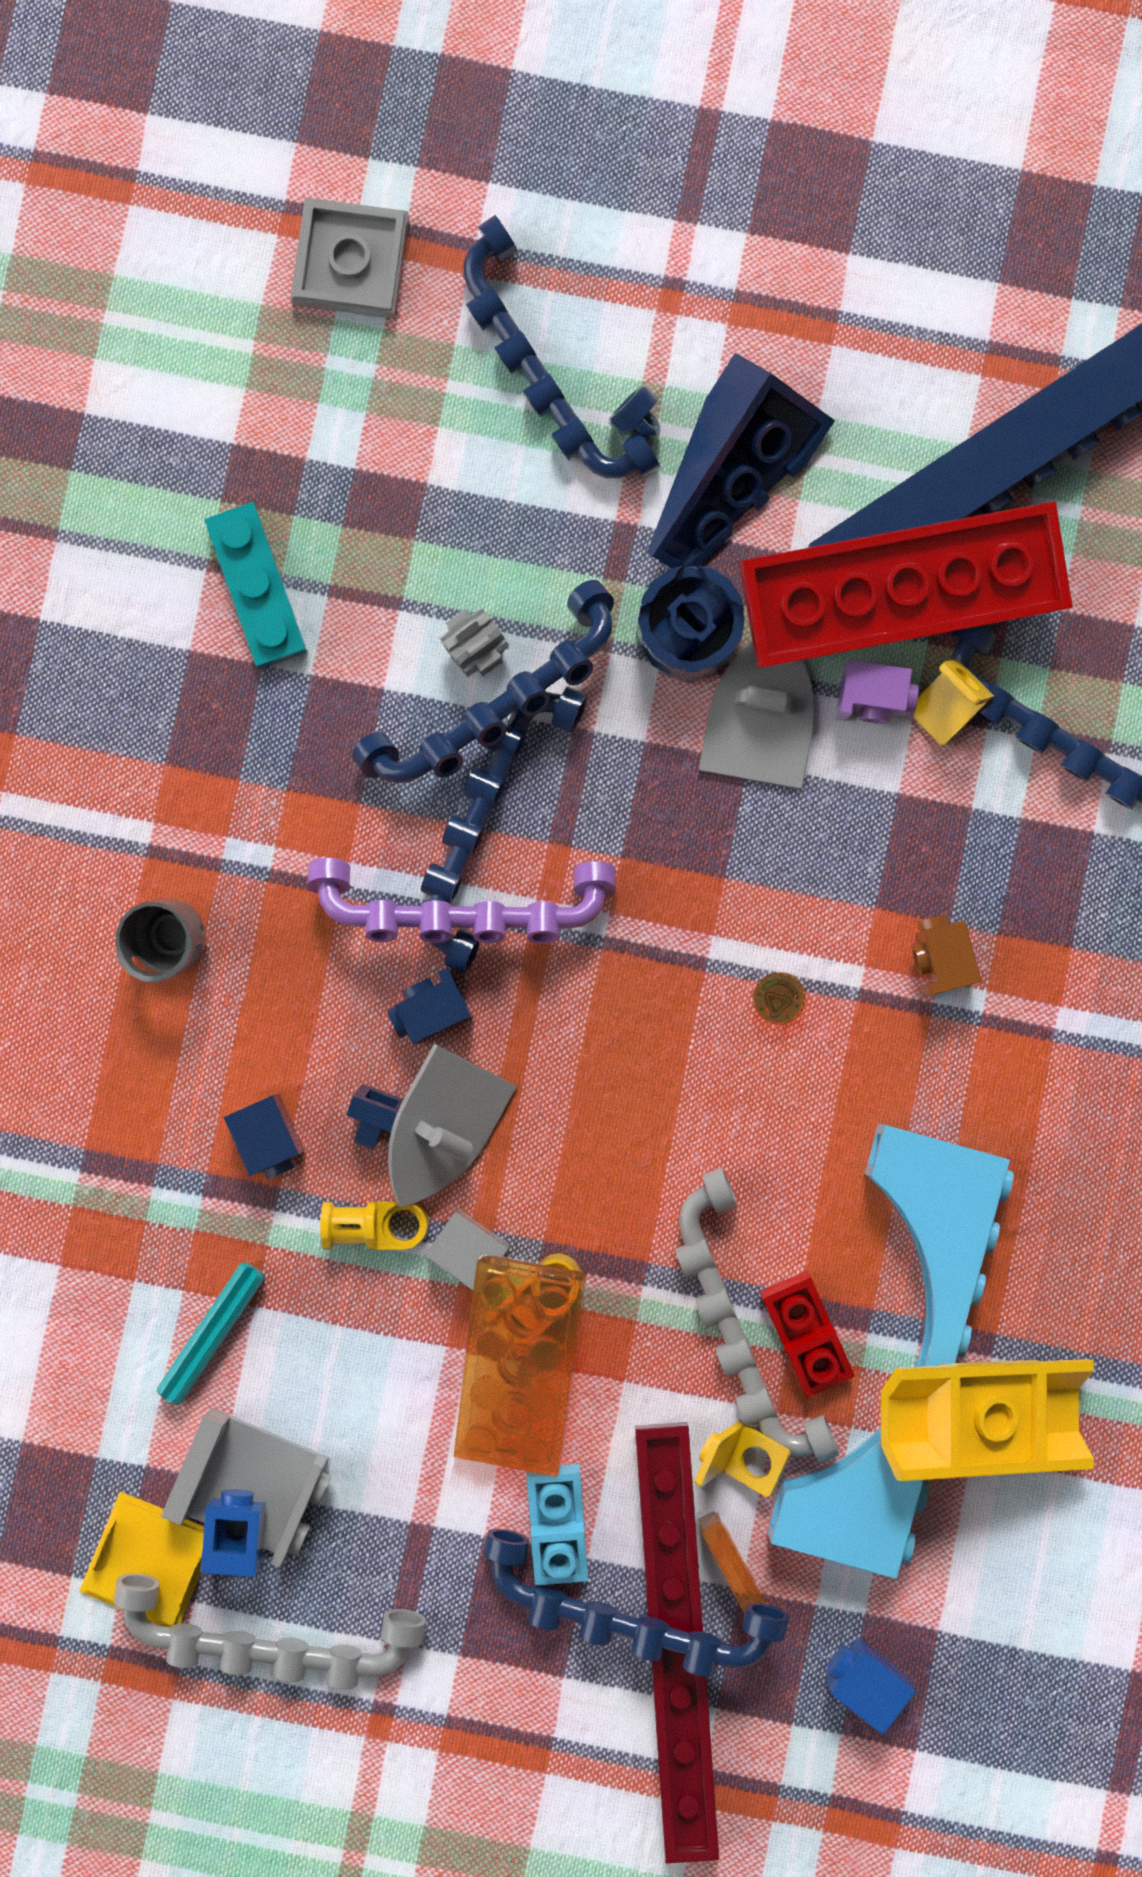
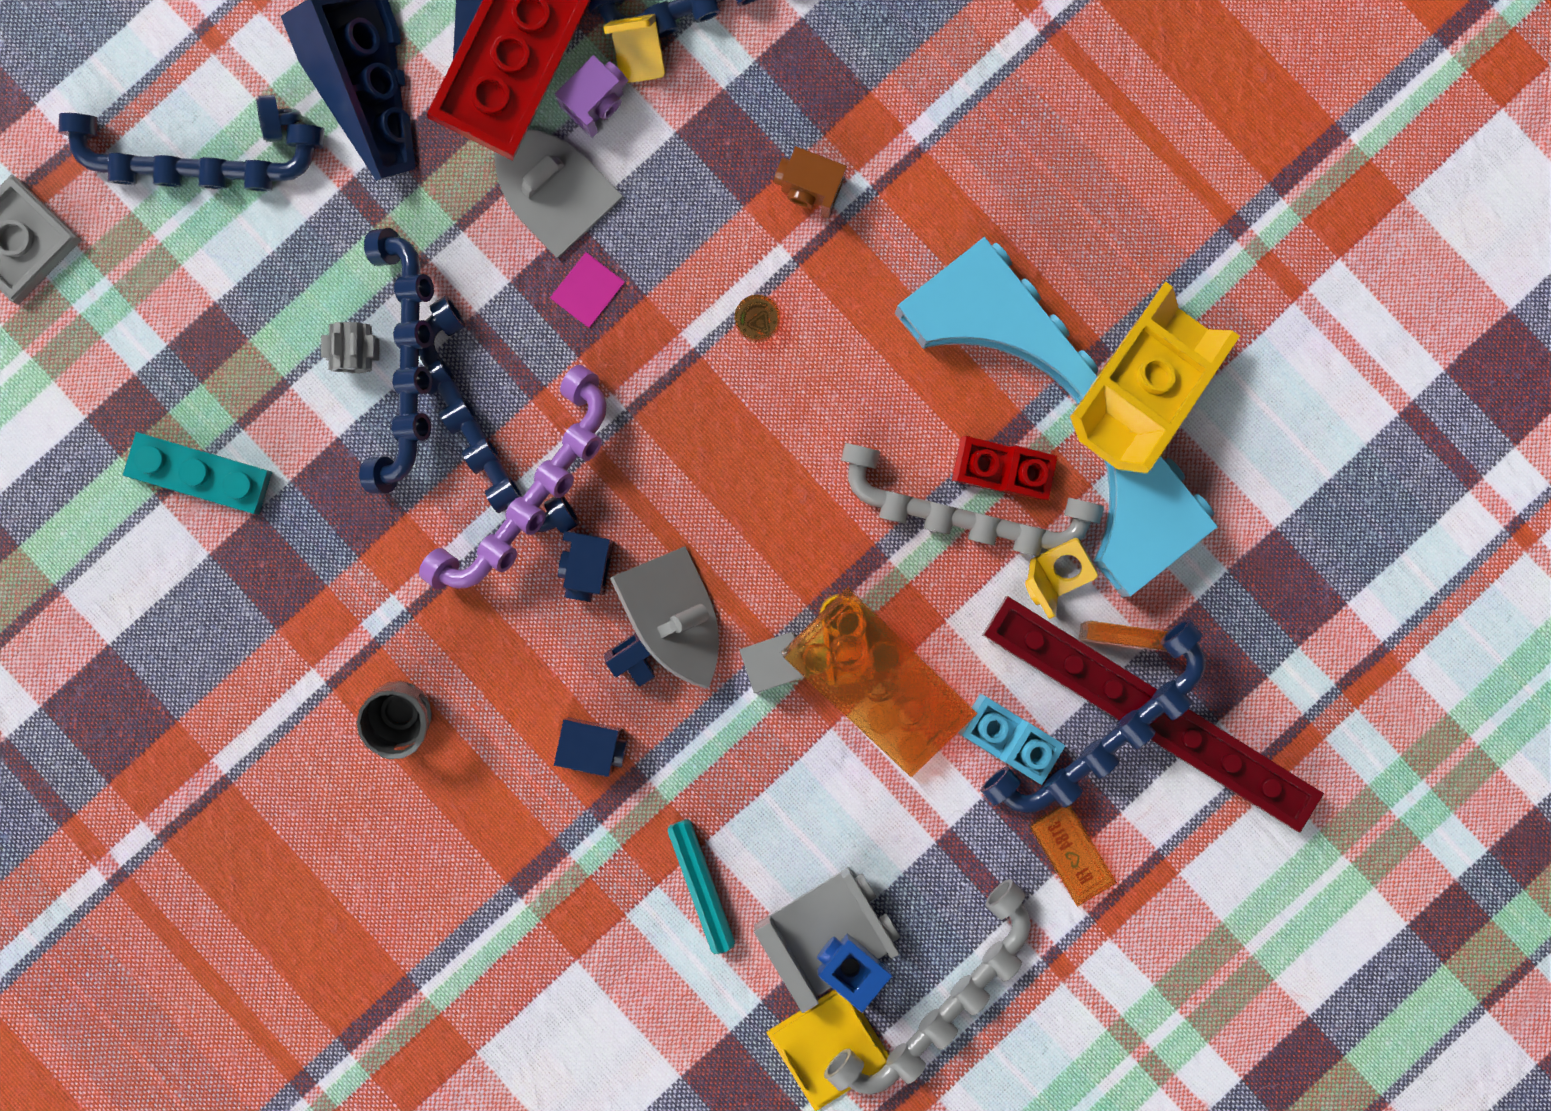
camera: 55 degrees left, 0 degrees up
yellow connector [320,1202,430,1250] -> none
dark blue brick [636,565,745,683] -> none
blue brick [826,1637,916,1735] -> none
none -> dark pink sticker [550,252,625,328]
none -> clear orange tile [1027,805,1117,907]

